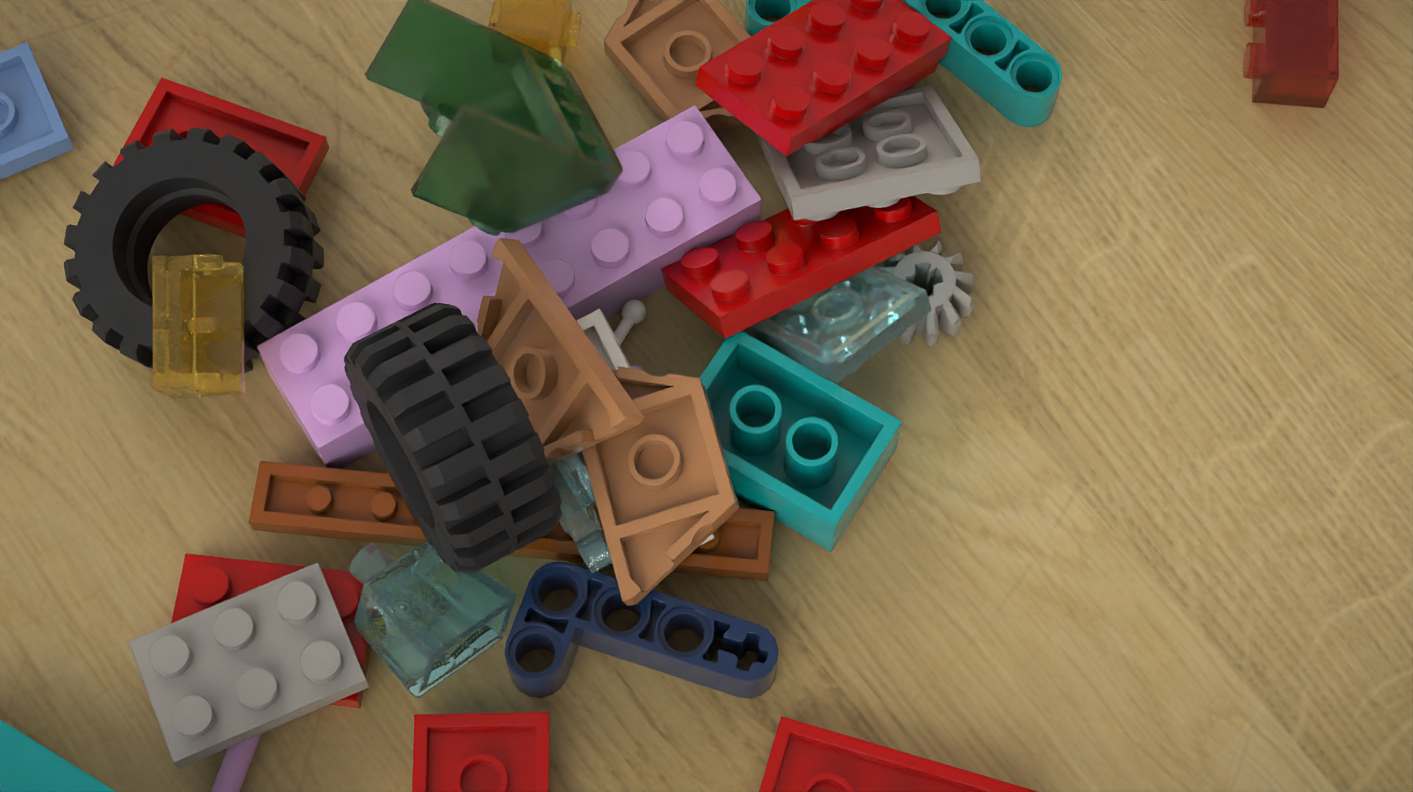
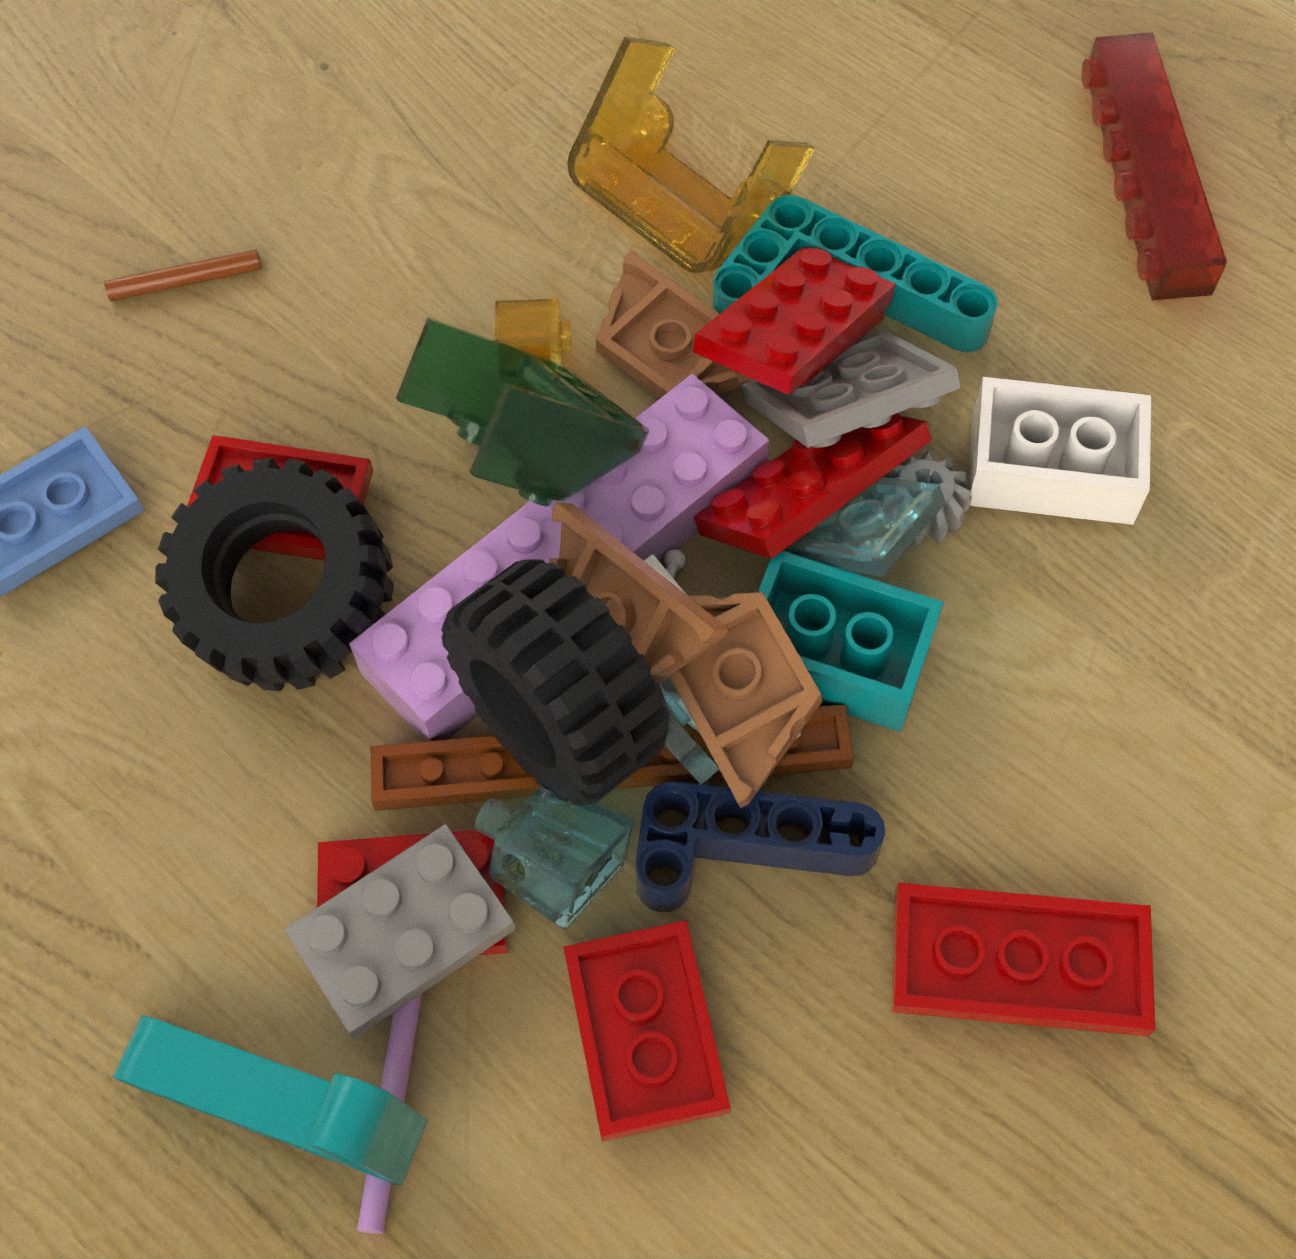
camera: 10 degrees left, 5 degrees down
clear yellow hinge [152,254,245,399] -> none
none -> white brick [967,377,1151,525]

